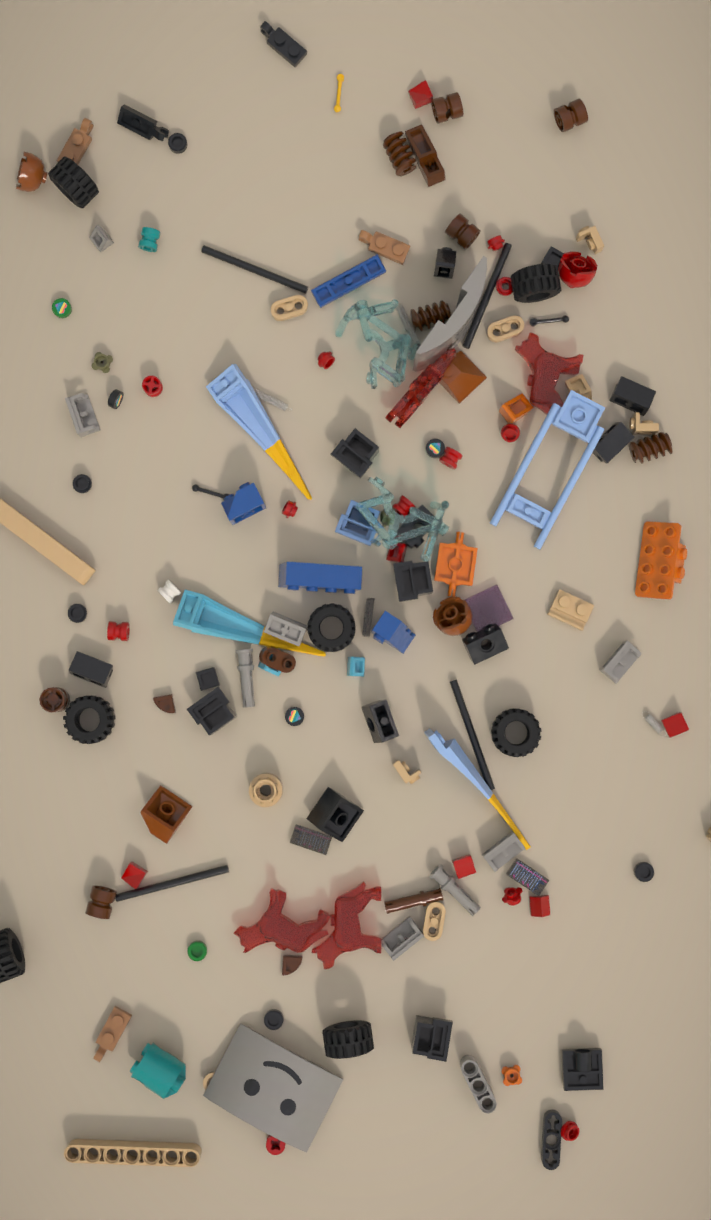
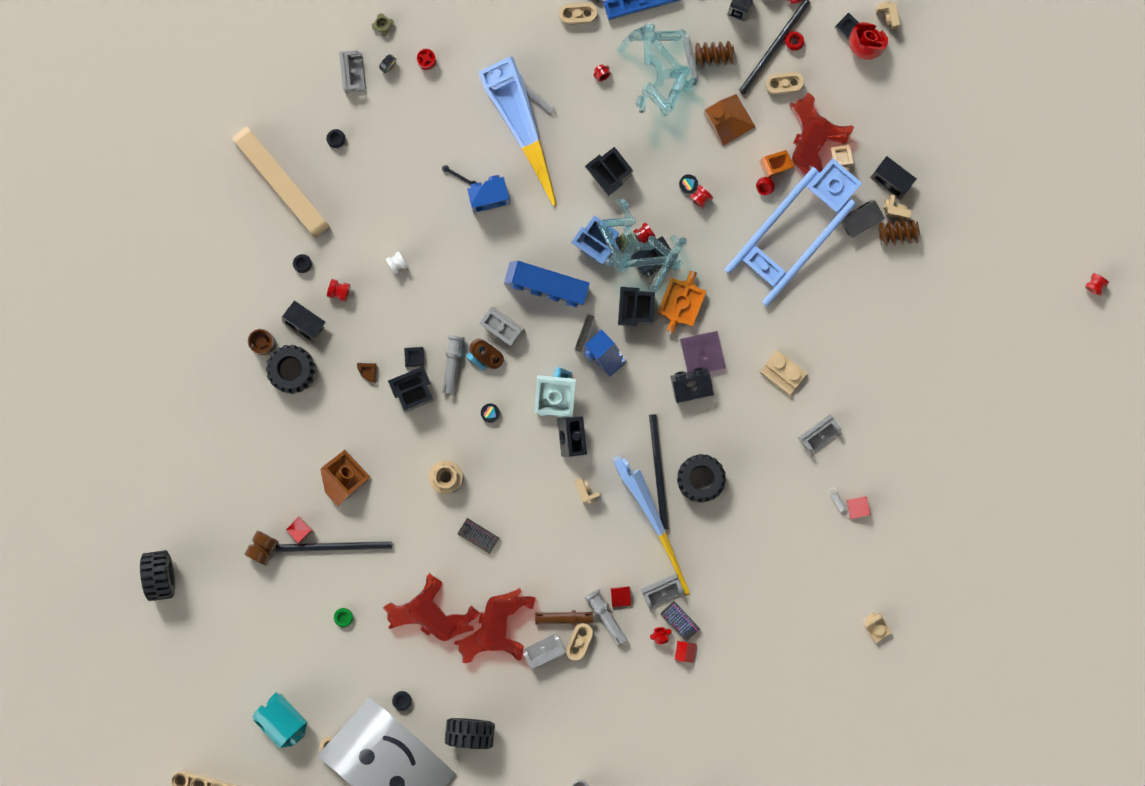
camera: 10 degrees right, 0 degrees up
medium nougat plate [93,1006,132,1062] -> none
medium azure plate [173,590,326,657] -> none
red plate [282,500,298,518] -> none
reddish brown tile [282,955,303,976] -> none
black slope [306,787,364,842] -> none
black tyre [307,603,356,652] -> none
clear red animal [385,348,457,428] -> none
red slope [386,542,408,563] -> none
black plate [411,1015,453,1062] -> none
light grey slope [413,256,487,372] -> none
dark orange cylinder [433,596,473,636] -> none
black tyre [510,264,562,303] -> none
black hinge [530,315,569,327] -> none
black tile [634,862,654,882] -> none
orange bracket [635,521,687,600] -> none
none -> light aqua plate [534,375,576,418]

